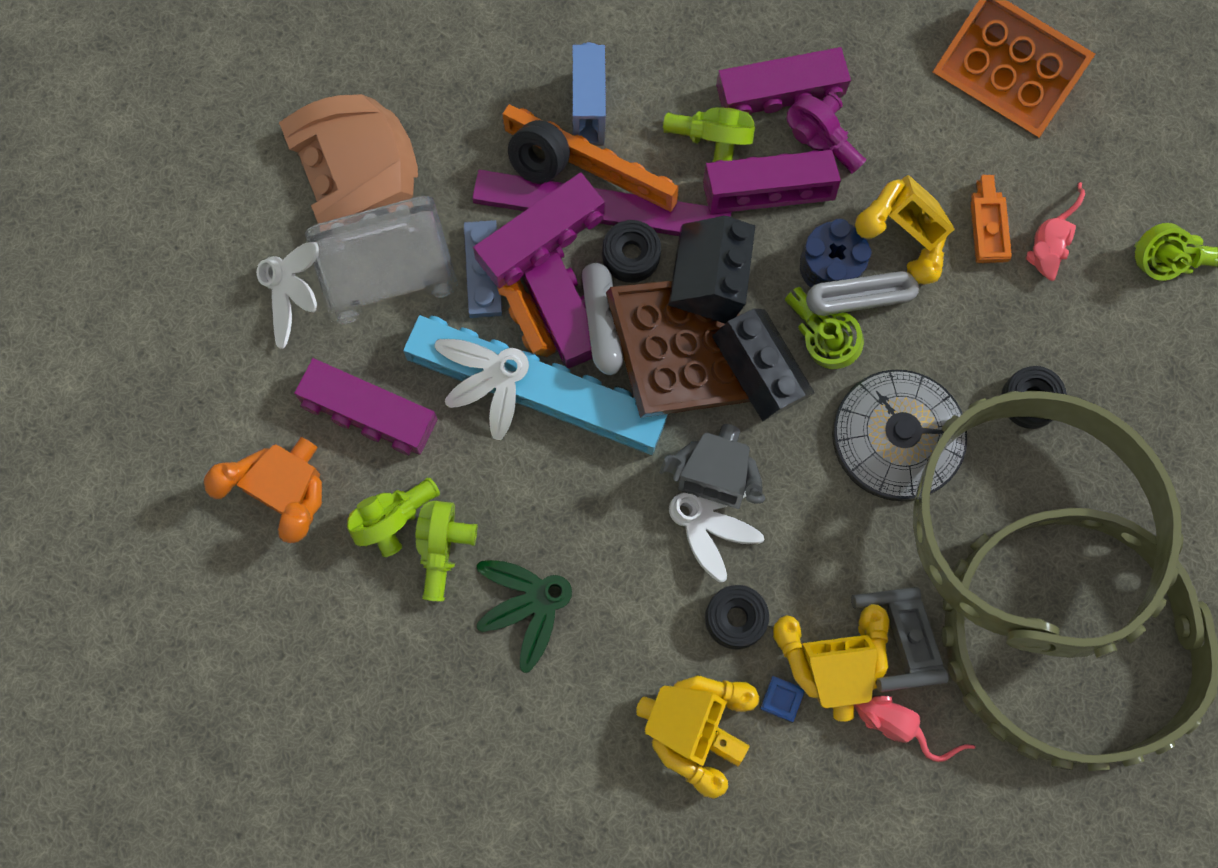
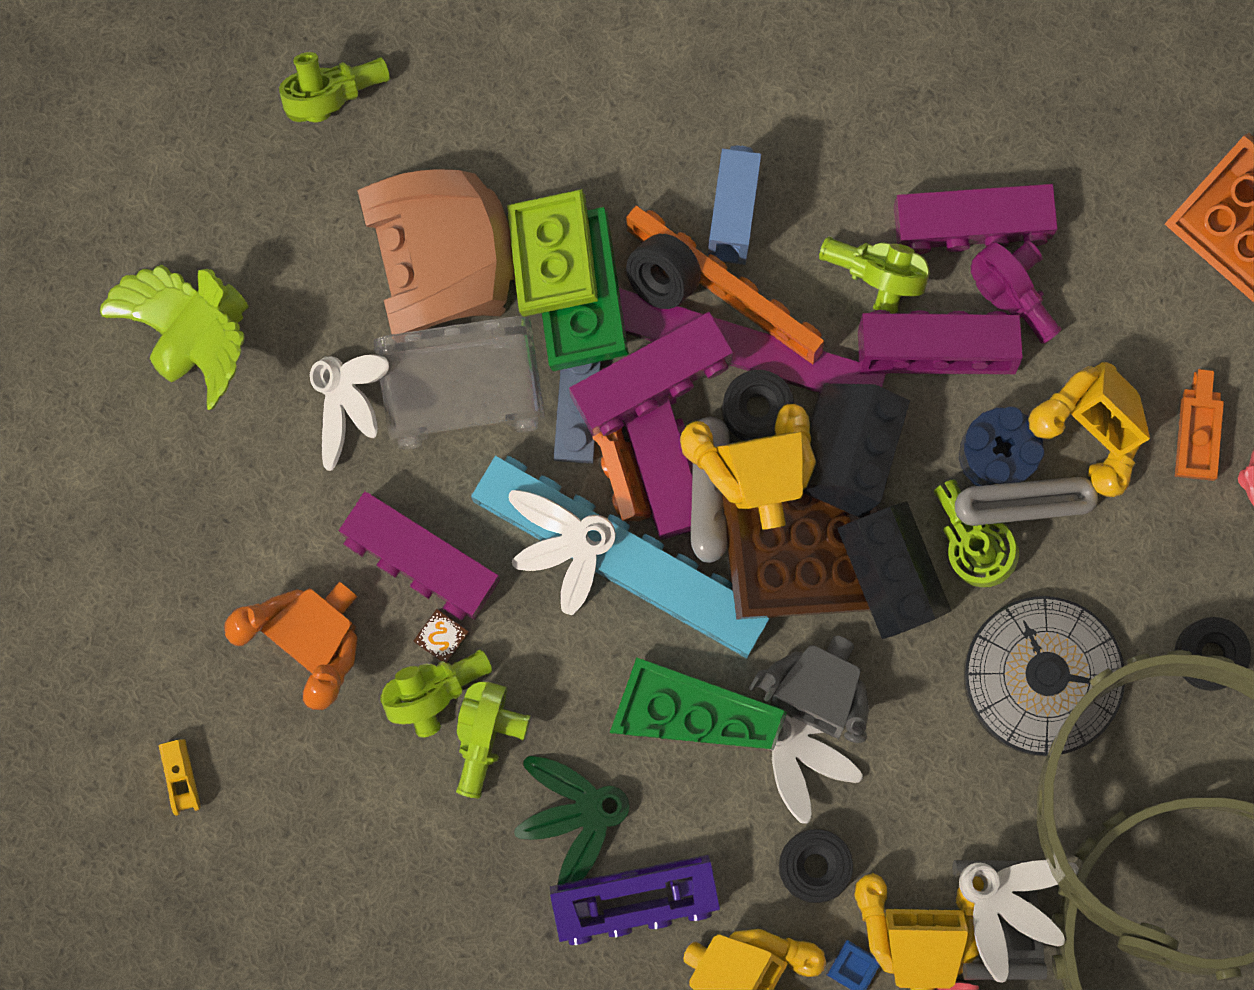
camera: 15 degrees right, 5 degrees up
none -> lime animal [100,265,249,410]
none -> yellow bar [159,739,201,816]
none -> lime pin [279,52,390,122]
none -> tile [413,609,469,663]
none -> lime tile [507,189,598,317]
none -> green plate [542,207,629,372]
none -> dark purple brick [550,855,720,945]
none -> green wing [610,657,787,750]
none -> yellow torso [680,404,816,529]
none -> white plant [959,860,1079,983]

